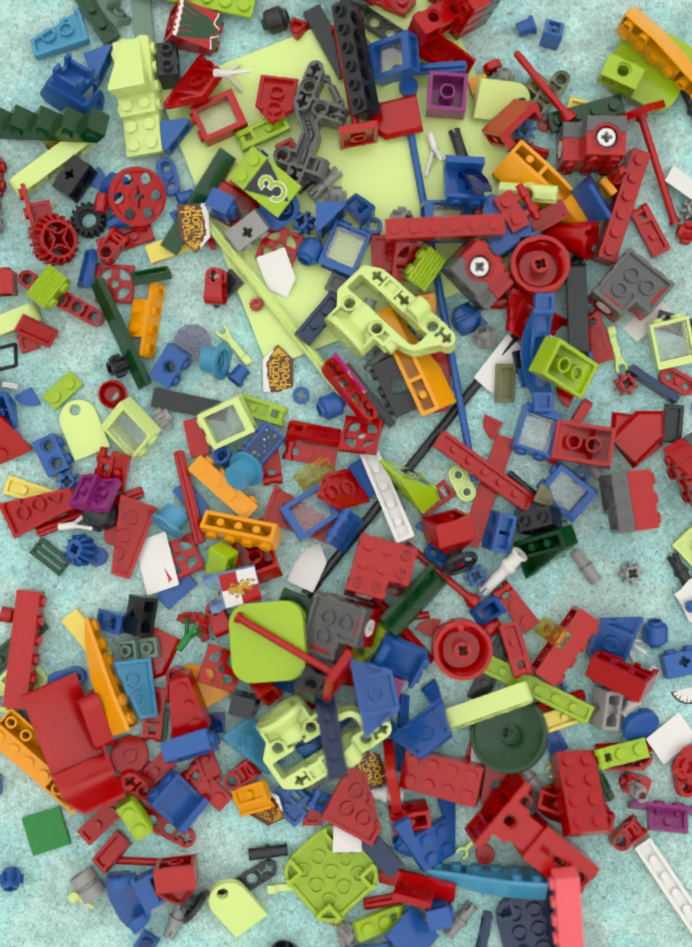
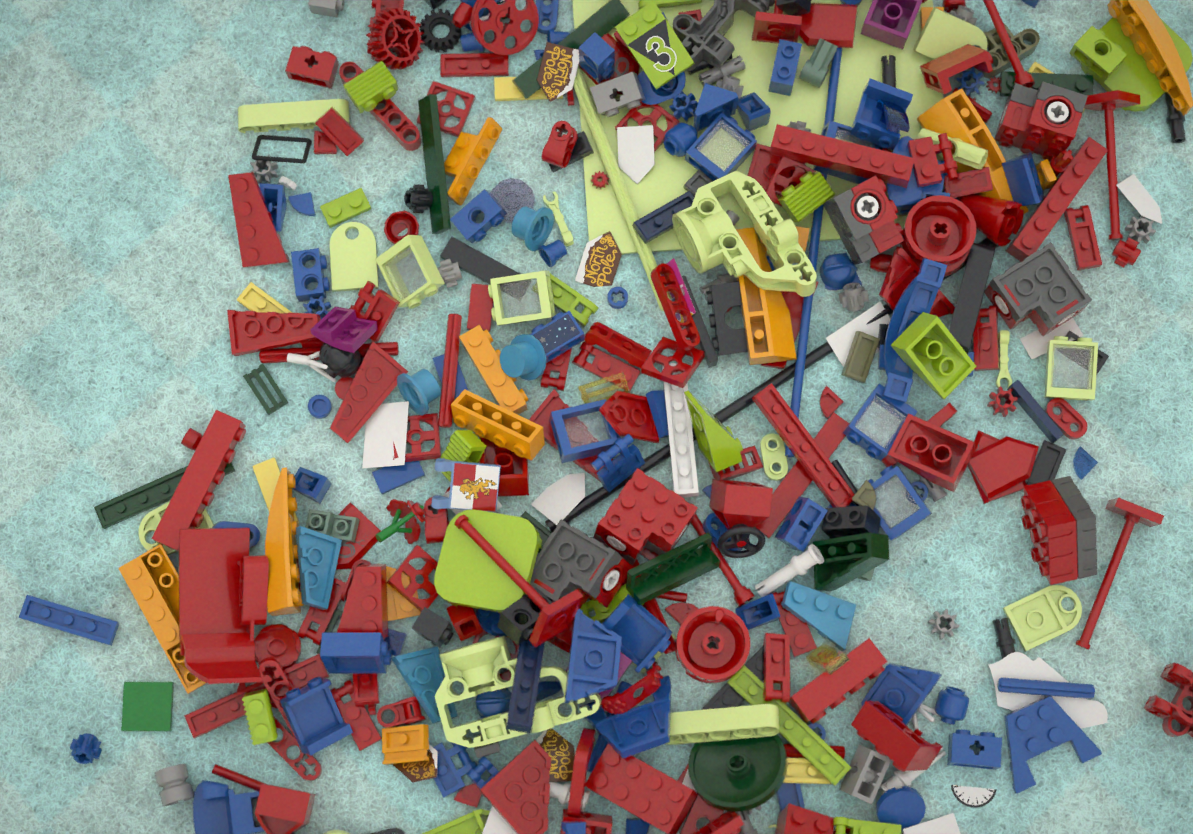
camera: 15 degrees right, 10 degrees down
blue gear [64,534,97,567] -> none
yellowish green hand [68,889,95,909] -> none
blue tile [77,249,98,289] -> none
red tile [91,830,132,874] -> none
red piece [97,226,132,265] -> none
black brick [123,594,158,637] -> none
dark green tile [130,266,172,286] -> none
blue piece [212,446,232,468] -> none
black pin [248,843,288,861] -> none
blue head [316,392,346,420] -> none
blue bush [365,217,382,235] -> none
white plant [425,133,446,178] -> none
blue gear [464,564,487,587] -> none
red hose [481,618,502,638] -> none
red tile [556,387,574,408] -> none
light grey axle [571,548,602,585] -> none
piece [598,468,661,534] -> none
none -> red piece [601,662,663,714]
none -> blue brick [768,39,802,96]
none -> dark azure wing [782,581,856,651]
none -> sand green piece [799,38,838,88]

